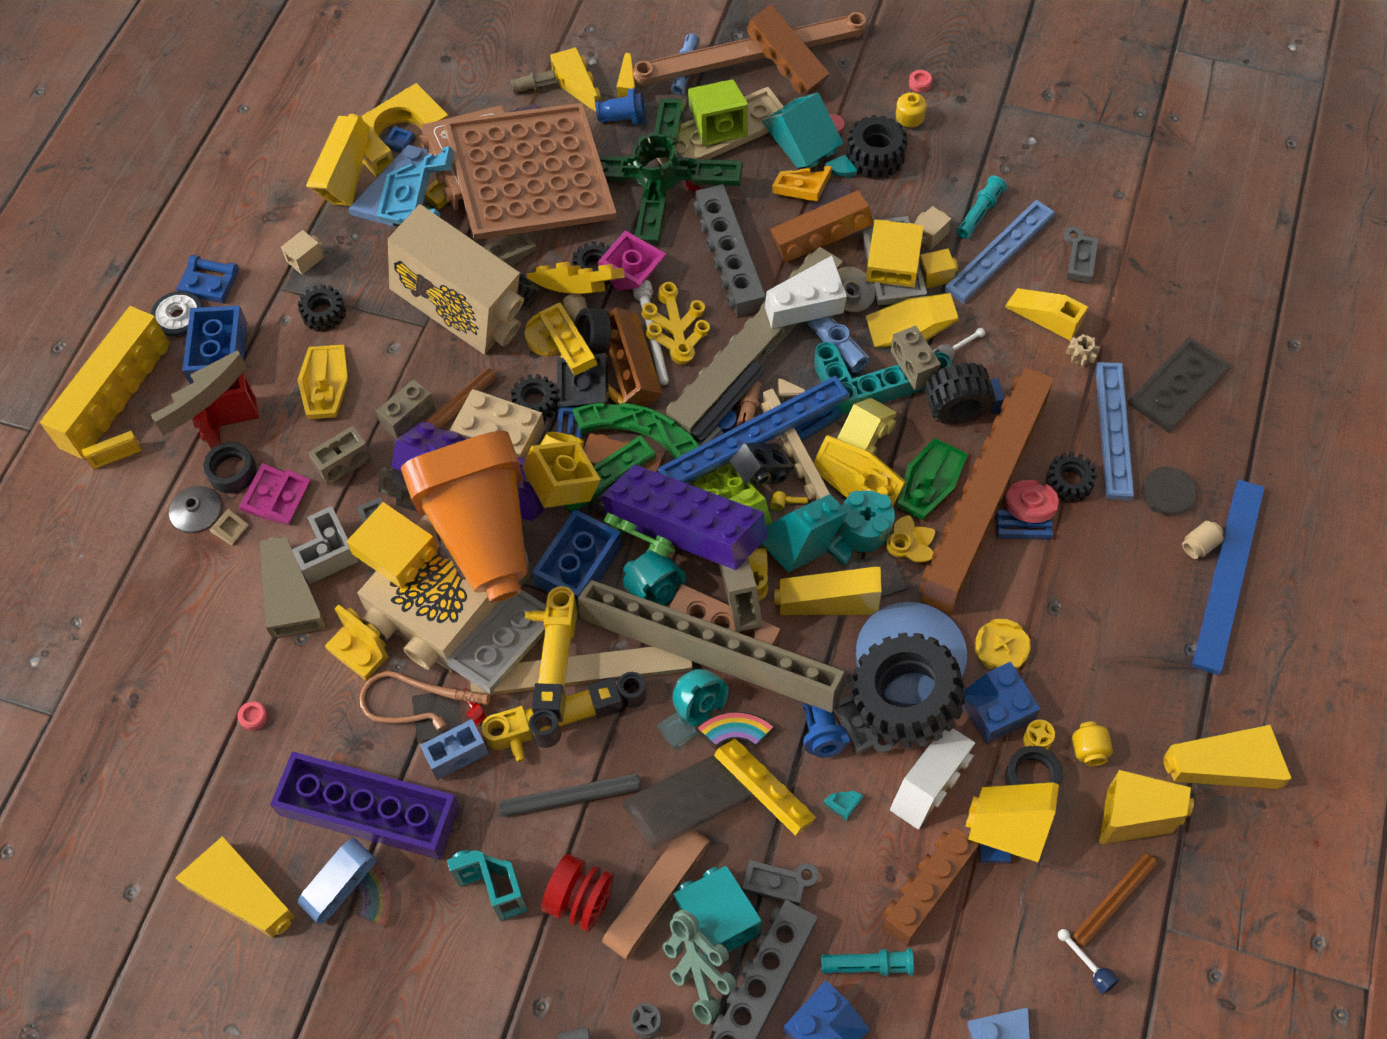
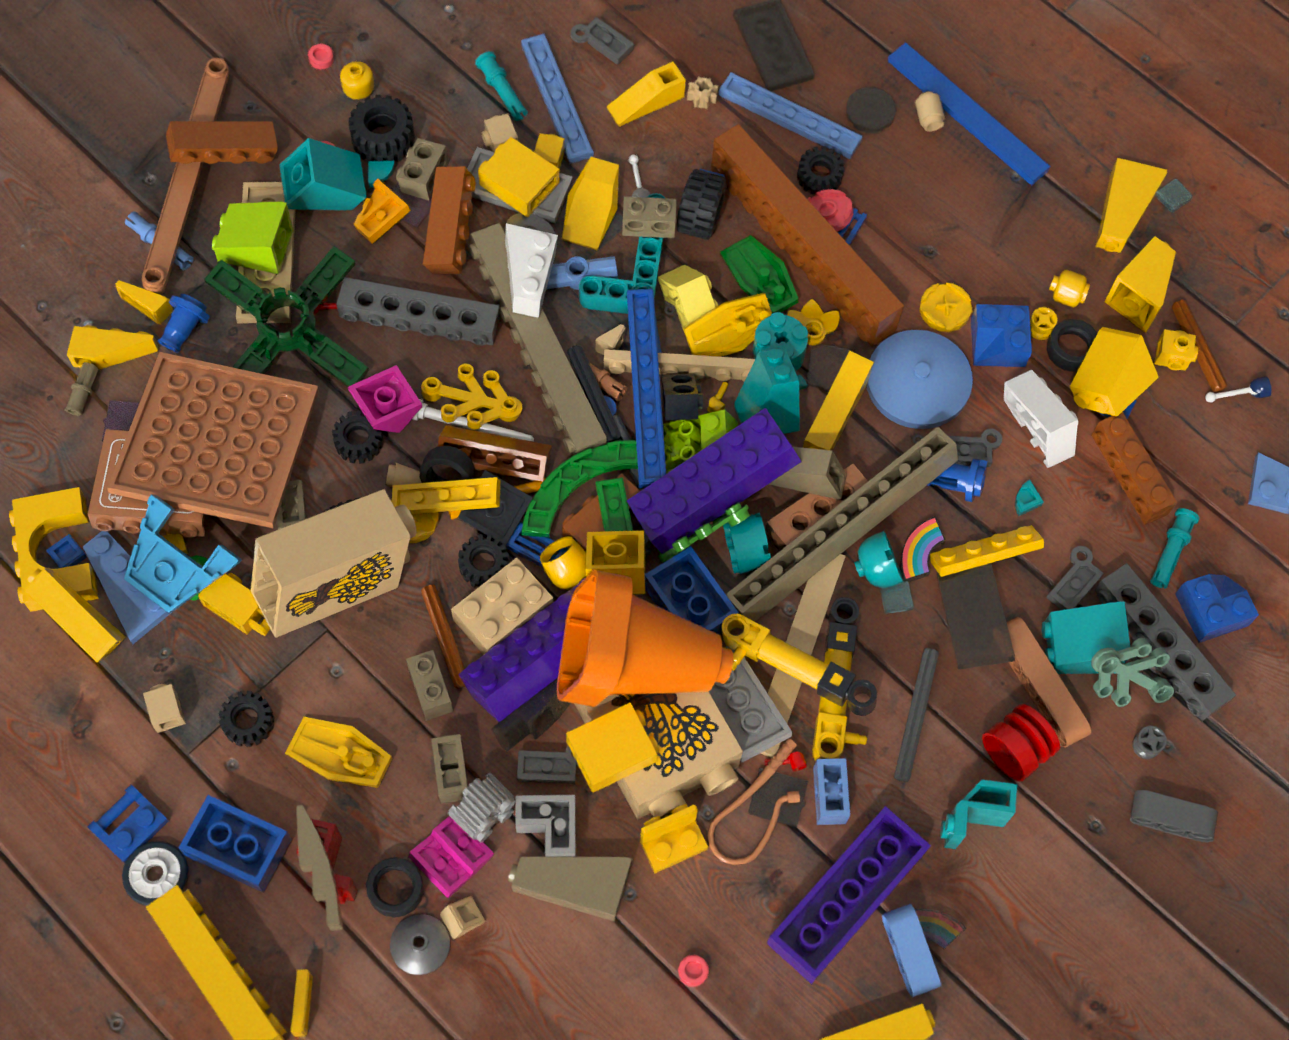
camera: 70 degrees left, 5 degrees up
yellow slope [527,262,625,294] -> none
black tyre [851,632,966,748] -> none
none -> dark tan brick [396,138,449,200]
none -> light grey brick [448,773,516,843]
none -> clear light blue tile [1155,179,1193,213]
none -> yellow brick [1155,329,1198,370]

